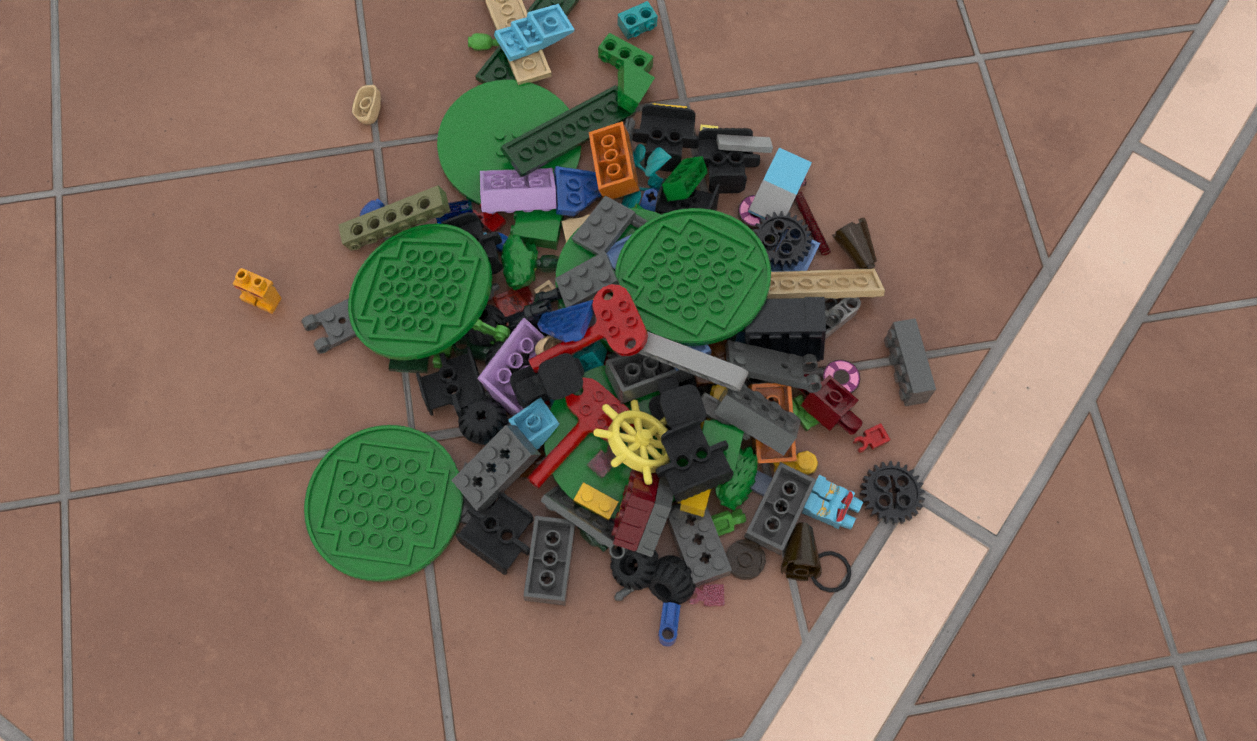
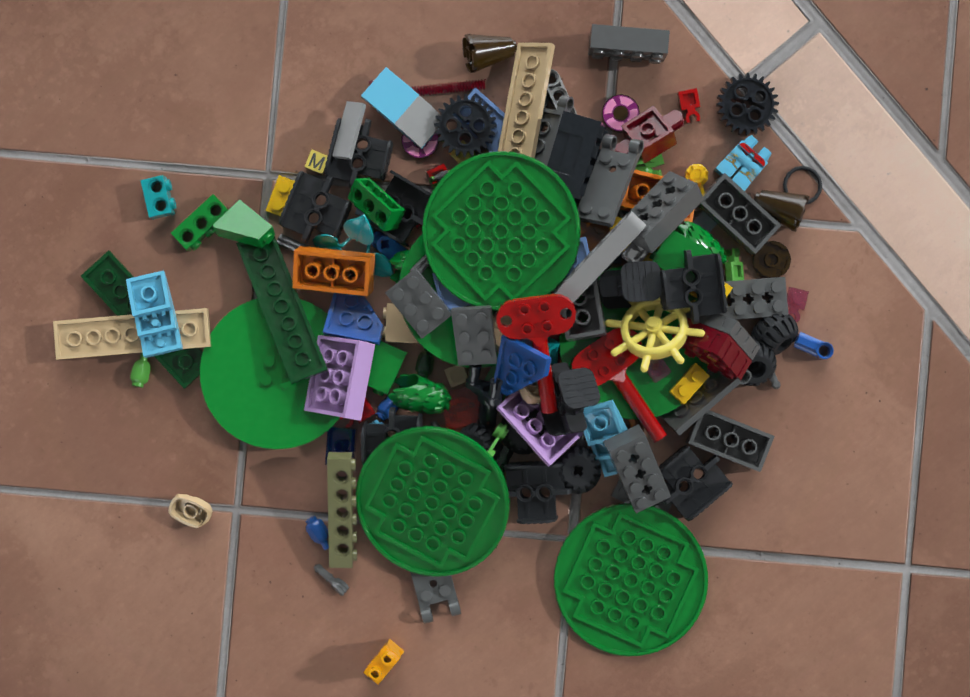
camera: 75 degrees left, 20 degrees up
none -> dark grey piece [314,564,349,596]

